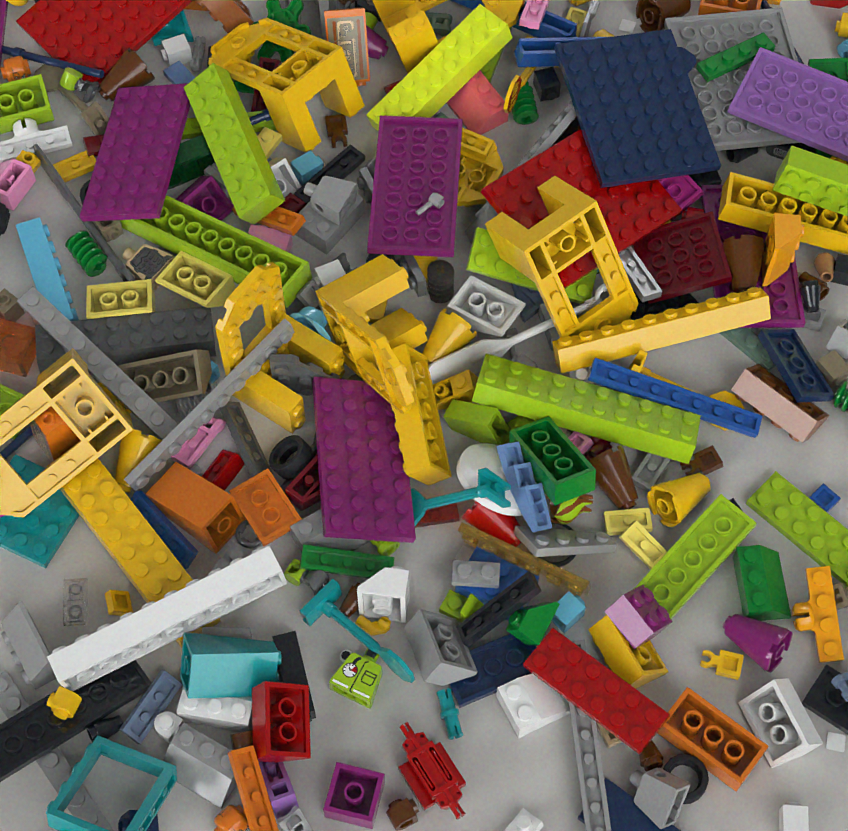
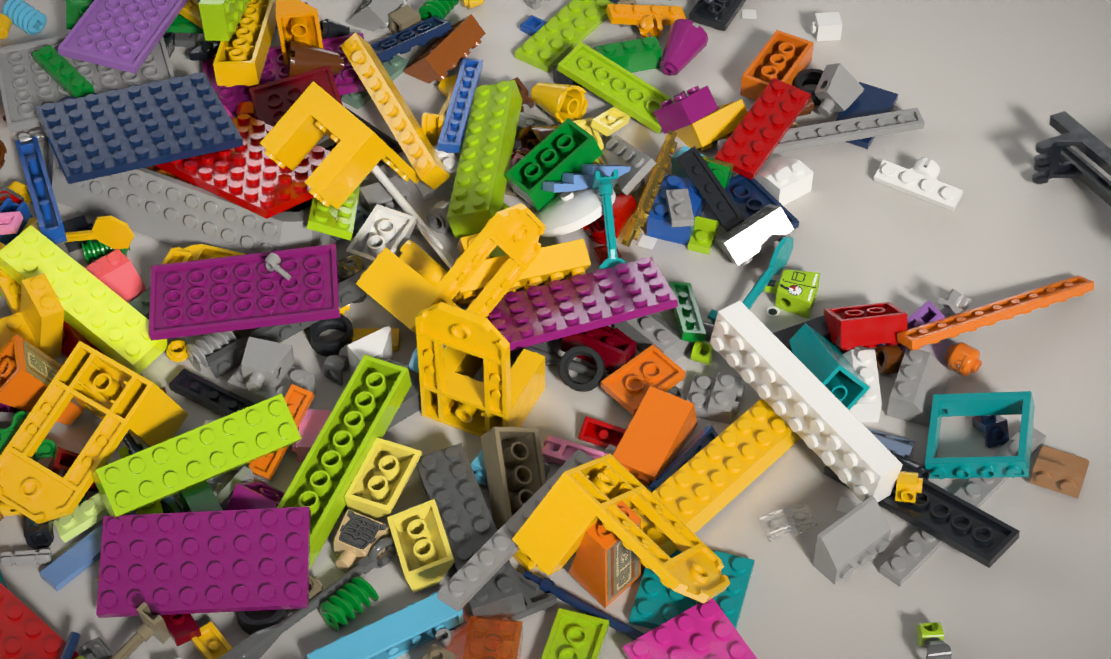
camera: 100 degrees left, 15 degrees down
reddish brown cone [98,47,155,101] -> none
yellow plate [105,590,133,616] -> none
light grey plate [124,318,294,491] -> none
white plate [154,711,184,744] -> none
white brick [160,34,192,66] -> none
dark grey plate [219,401,273,478] -> none
medium azure brick [290,150,324,186] -> none
magenta brick [323,762,385,829] -> none
reddish brown cone [339,582,361,618] -> none
yellow arm [355,615,391,636] -> none
white slope [357,566,410,623] -> none
reddish brown plate [386,798,419,831] -> none
red piece [398,722,466,820] -> none
teal pin [436,688,463,740] -> none
yellow plate [700,649,744,680] -> none
white slope [738,678,823,768] -> none

